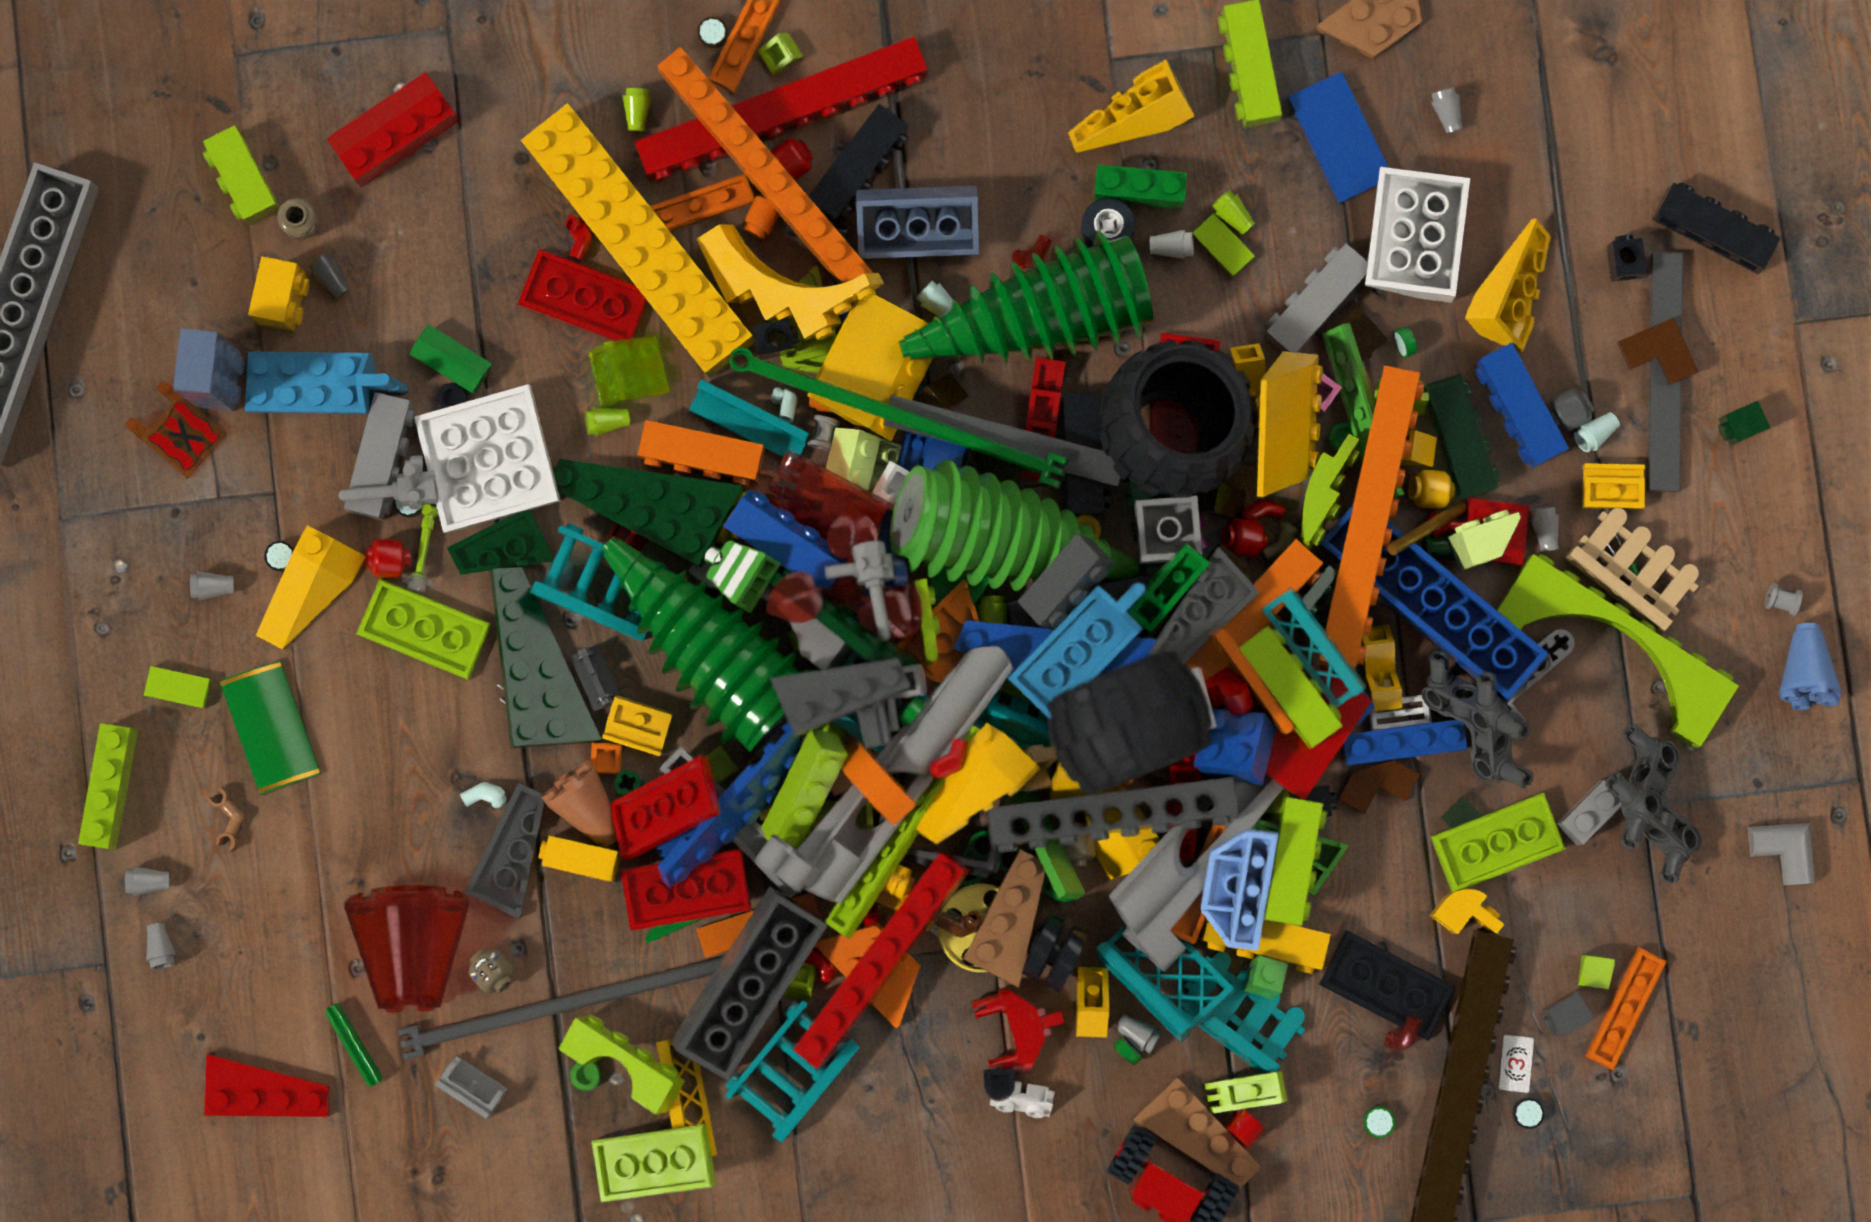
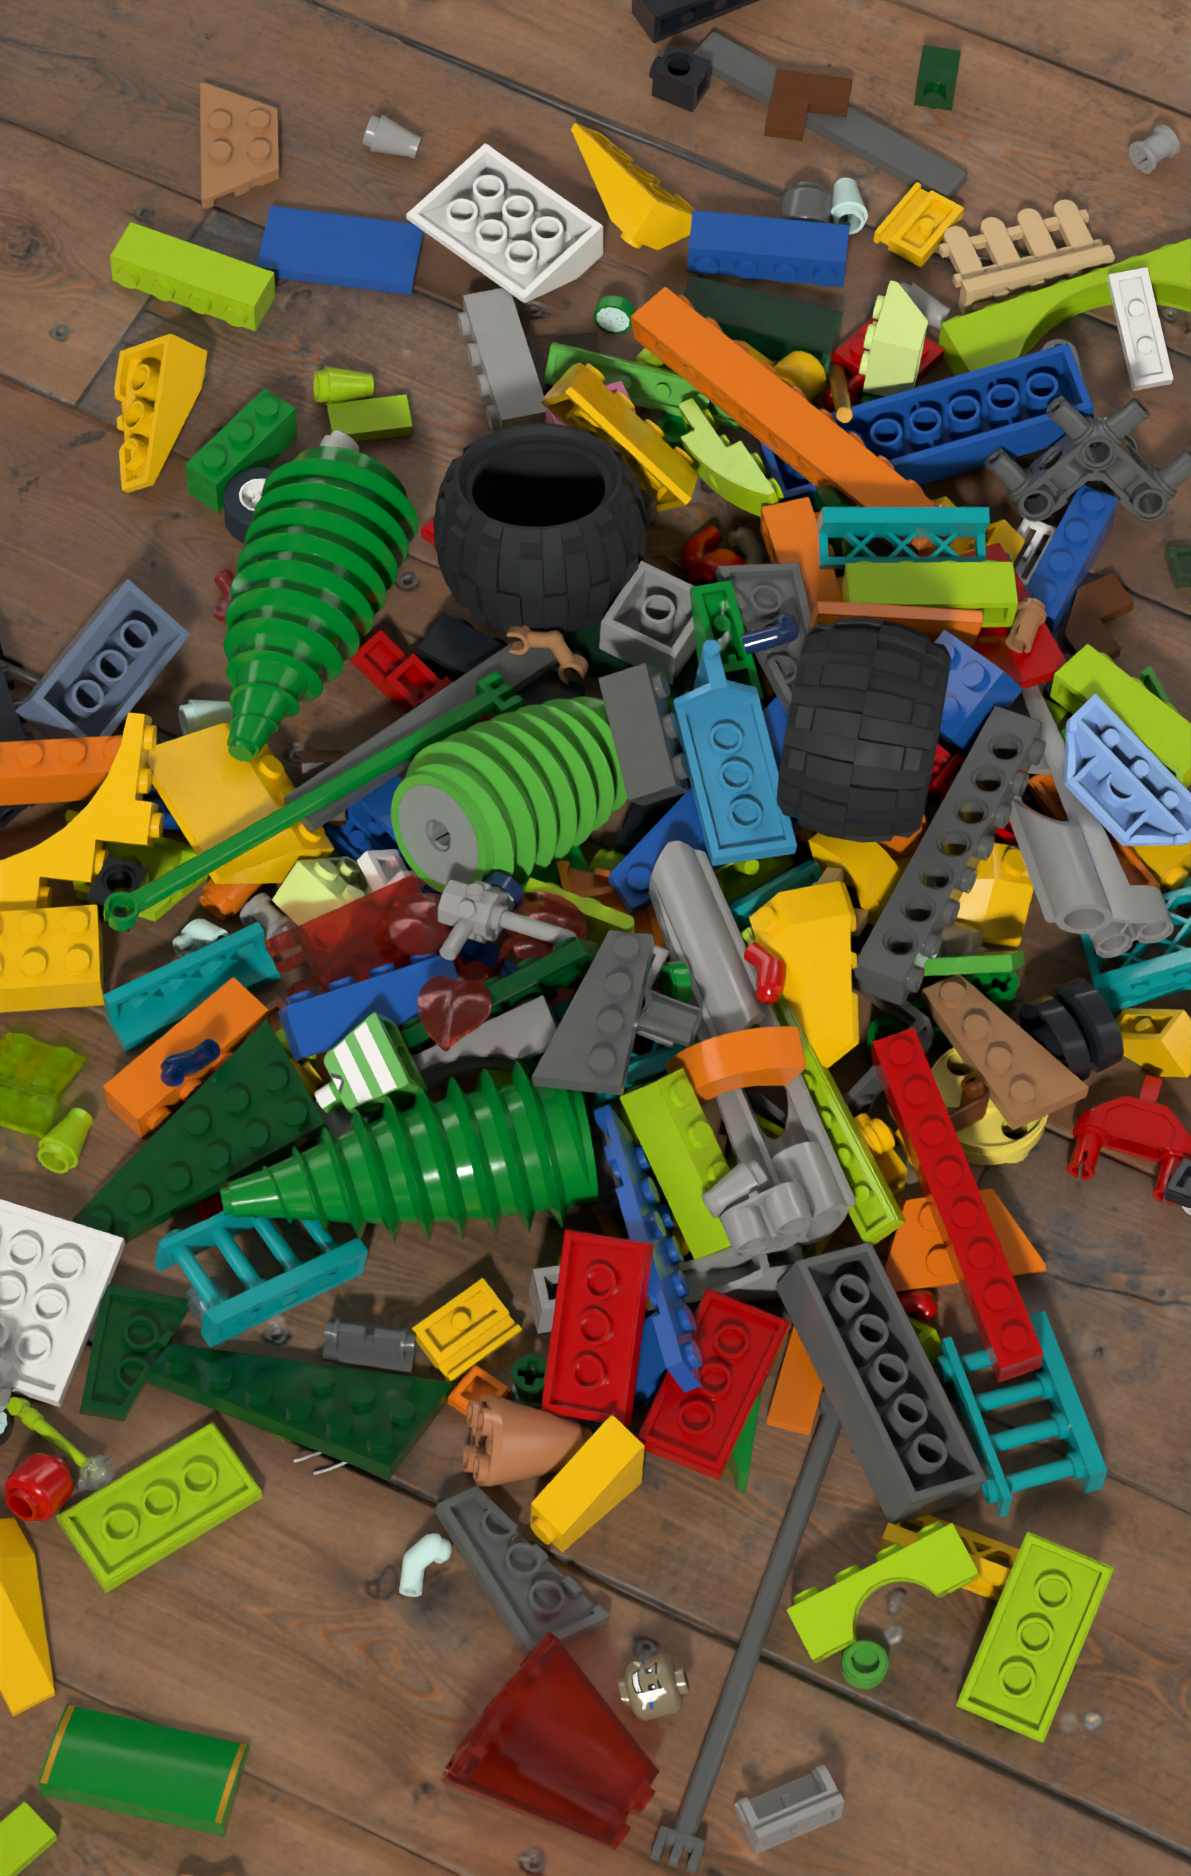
camera: 55 degrees left, 25 degrees down
none -> clear blue arm [160,1039,220,1087]
none -> medium nougat arm [505,625,589,684]
none -> light grey cone [701,1159,771,1219]
none -> dark blue arm [741,613,800,655]
none -> medium nougat pin [1005,597,1047,653]
none -> white plate [1107,267,1173,391]

